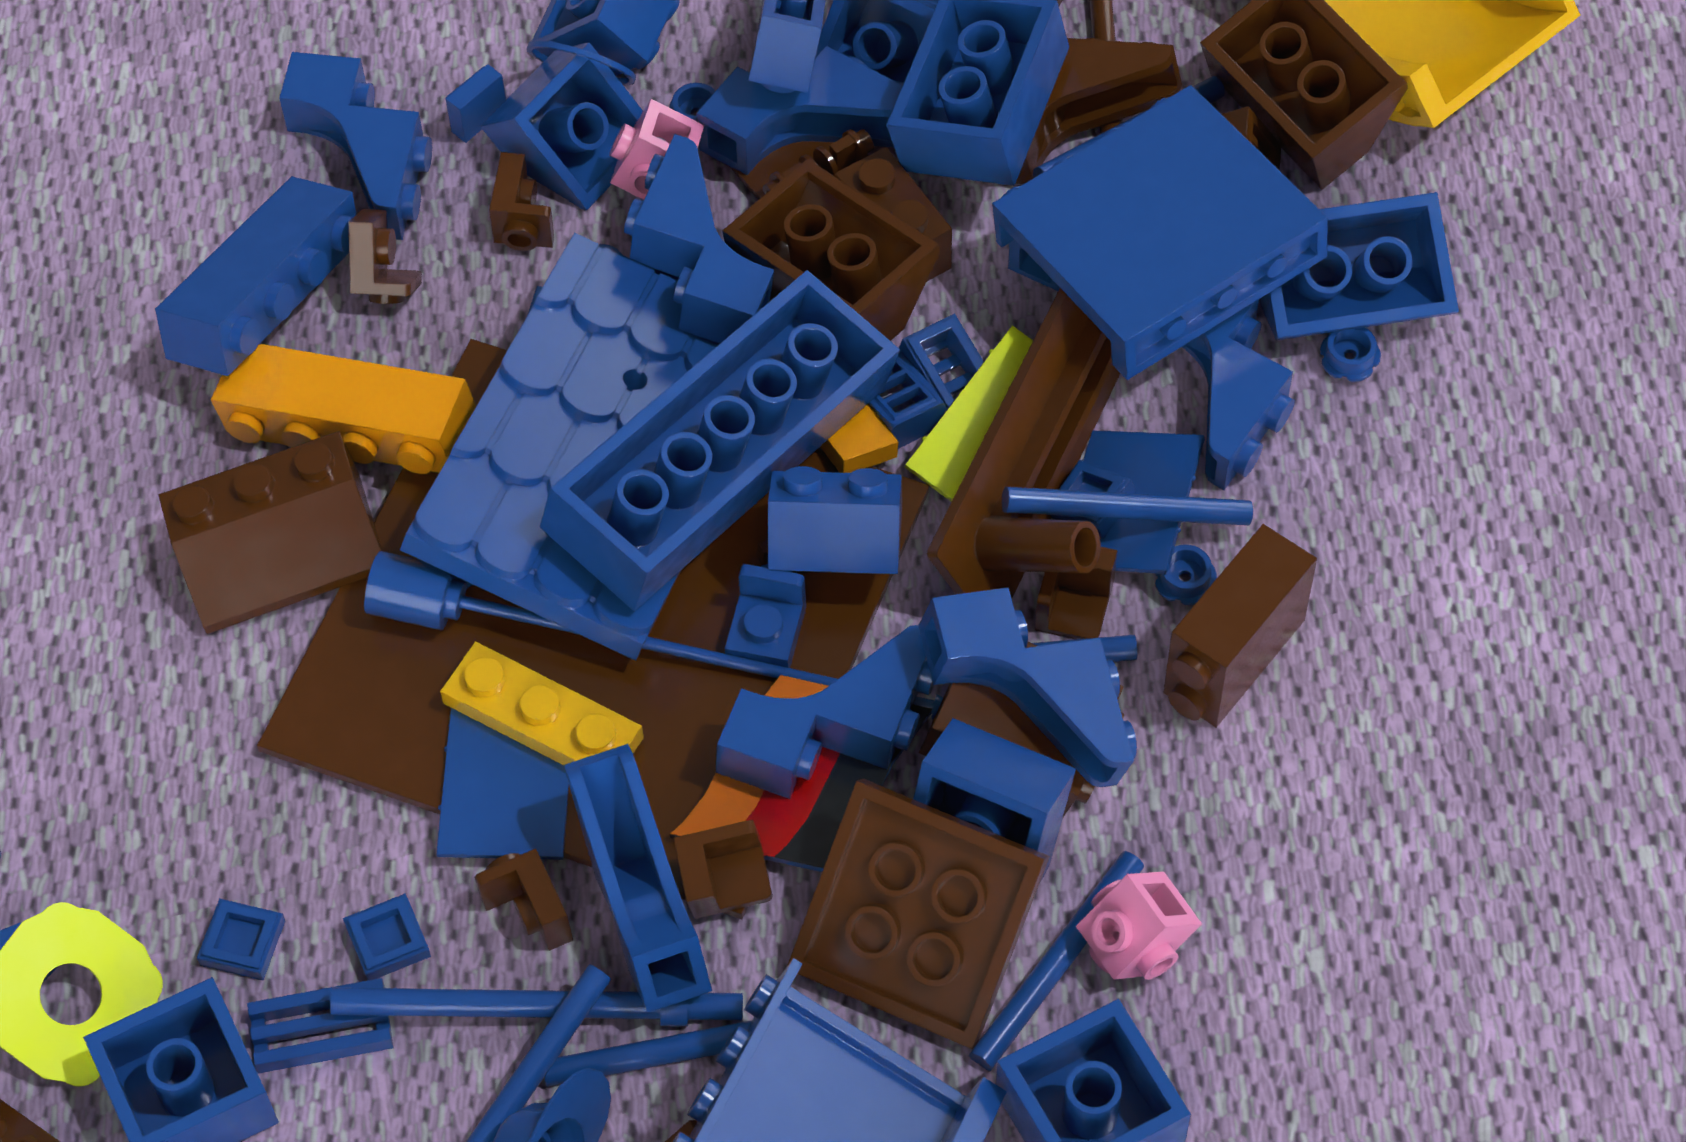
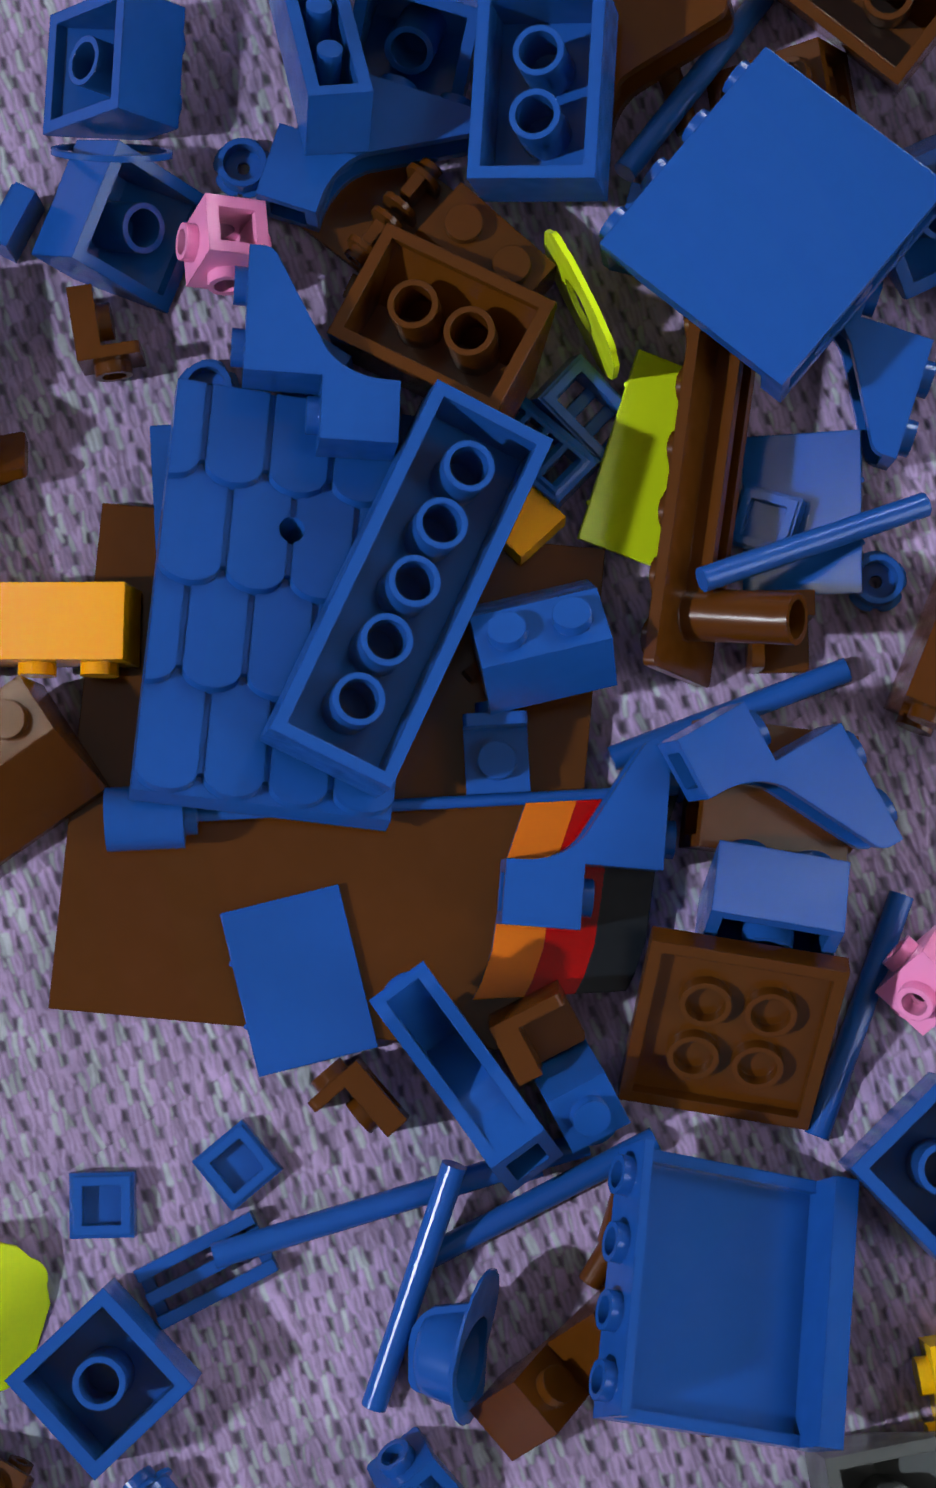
camera: 20 degrees left, 25 degrees up
yellow plate [440,641,644,765] -> none
none -> blue brick [534,1039,631,1154]
none -> neon yellow piece [544,229,620,380]

